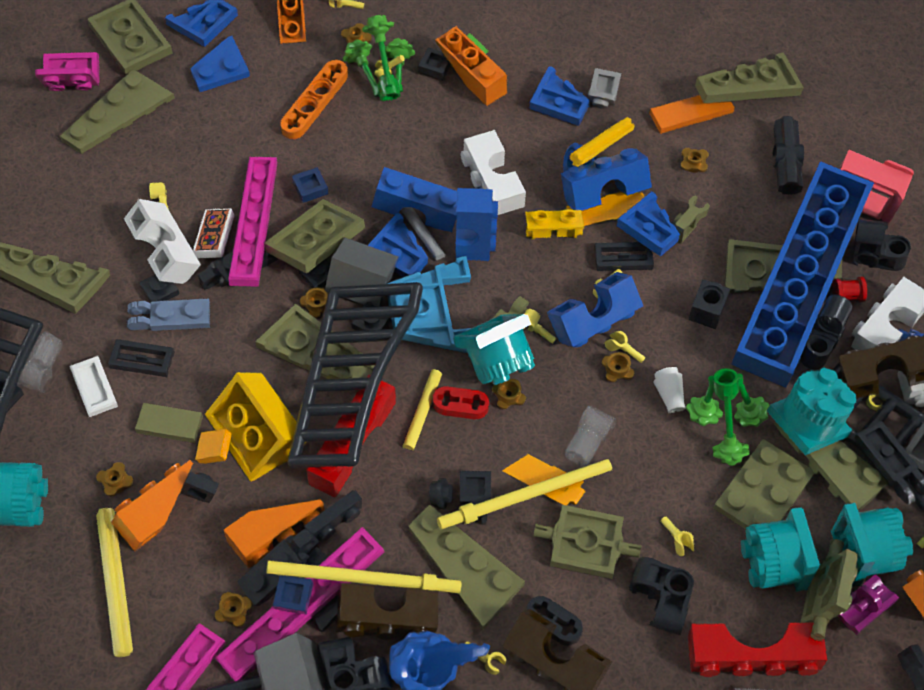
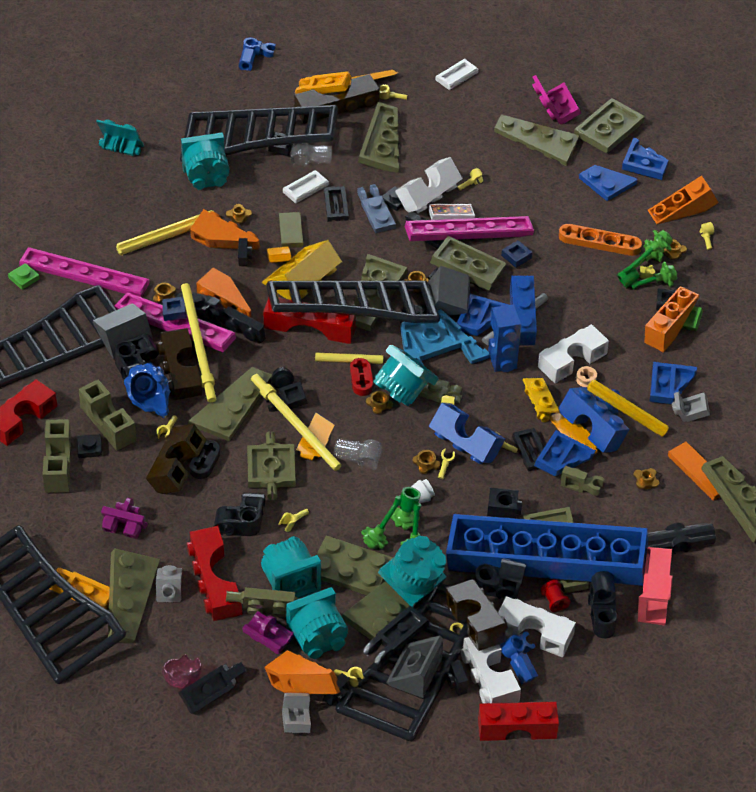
camera: 75 degrees right, 10 degrees down
none -> light nougat bush [576,366,597,387]

